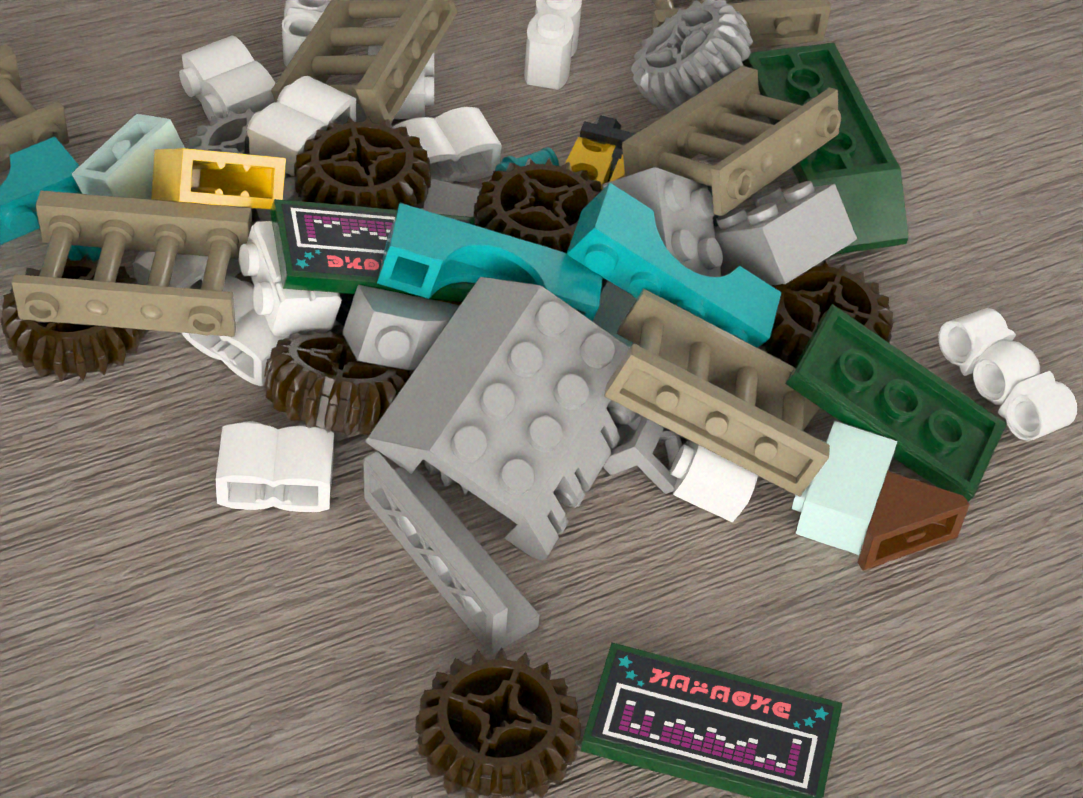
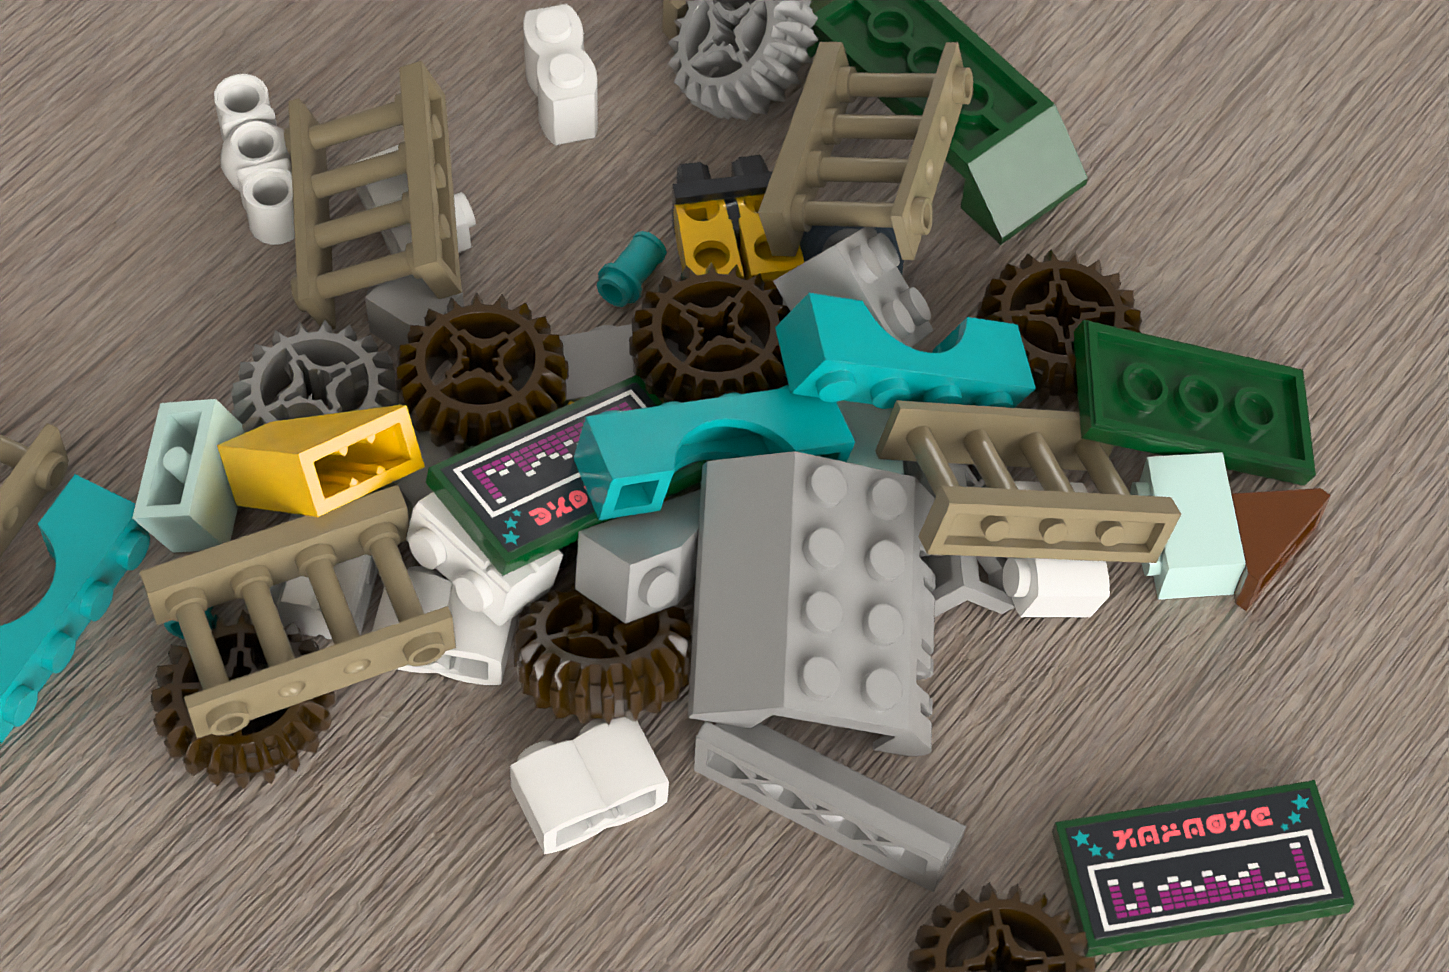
camera: 25 degrees left, 10 degrees up
white brick [179,35,276,121] -> none
white brick [247,76,356,176] -> none
white brick [392,107,502,183] -> none
light grey brick [714,181,857,285] -> none
white piece [938,308,1077,441] -> none

